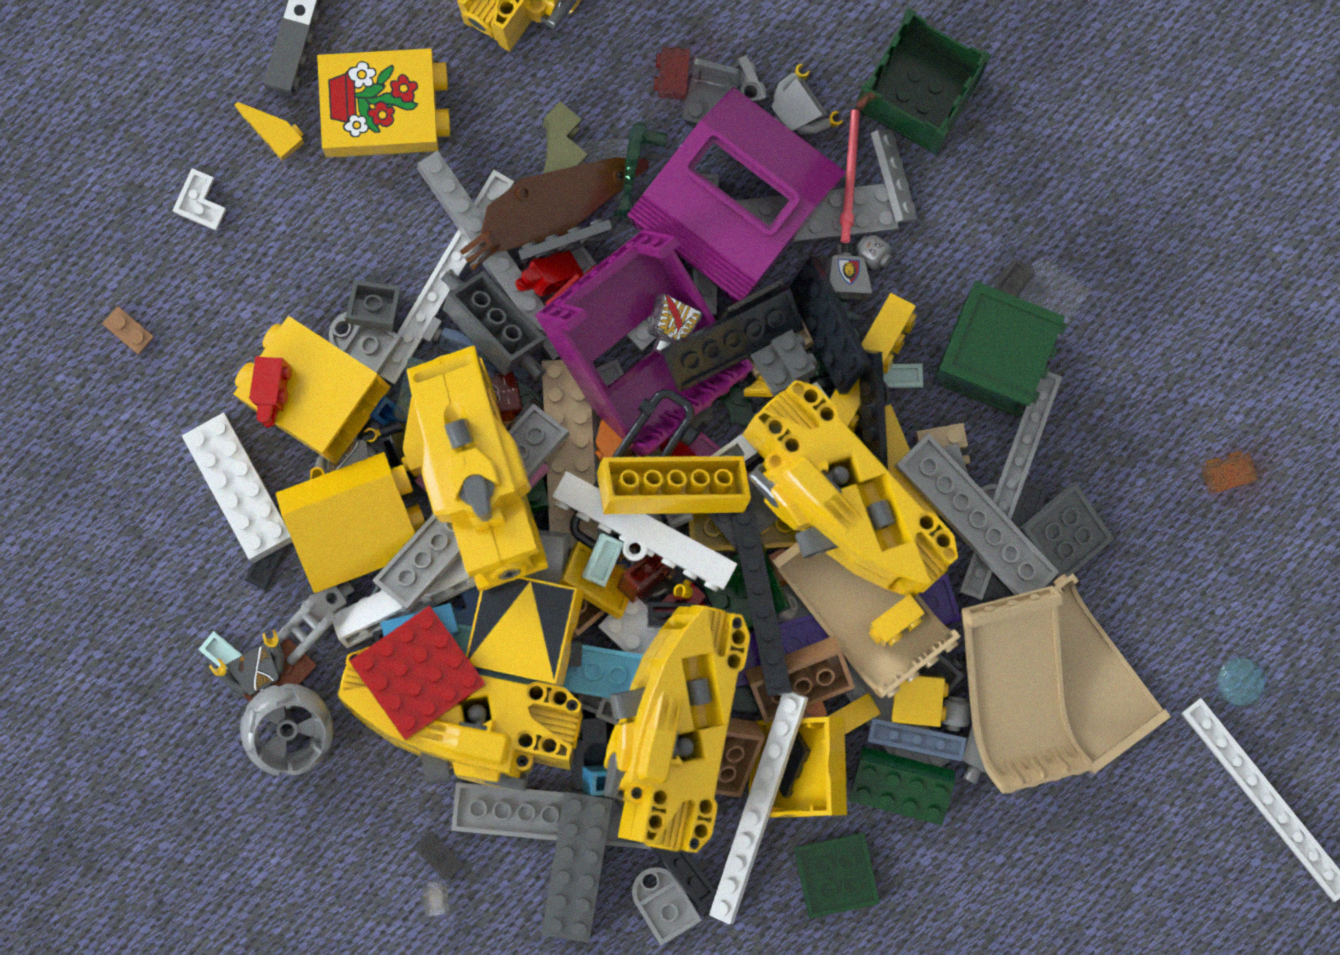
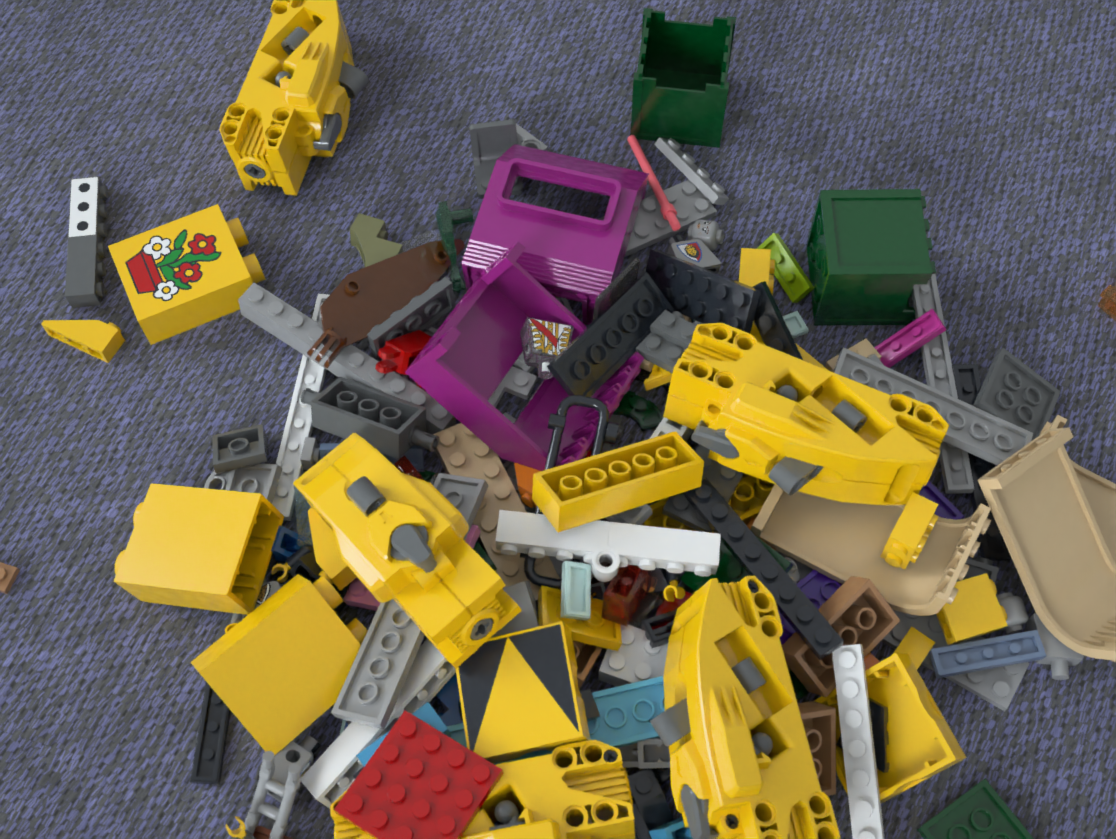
camera: 15 degrees left, 20 degrees down
white plate [173,168,226,231] -> none
white brick [182,413,292,563] -> none
red hinge [249,356,292,428] -> none
clear red brick [654,47,690,100] -> none
light grey torso [771,64,843,135] -> none
dark green brick [849,747,956,825] -> none
none -> lime plate [757,233,814,303]
none -> dark pink tile [874,309,947,368]

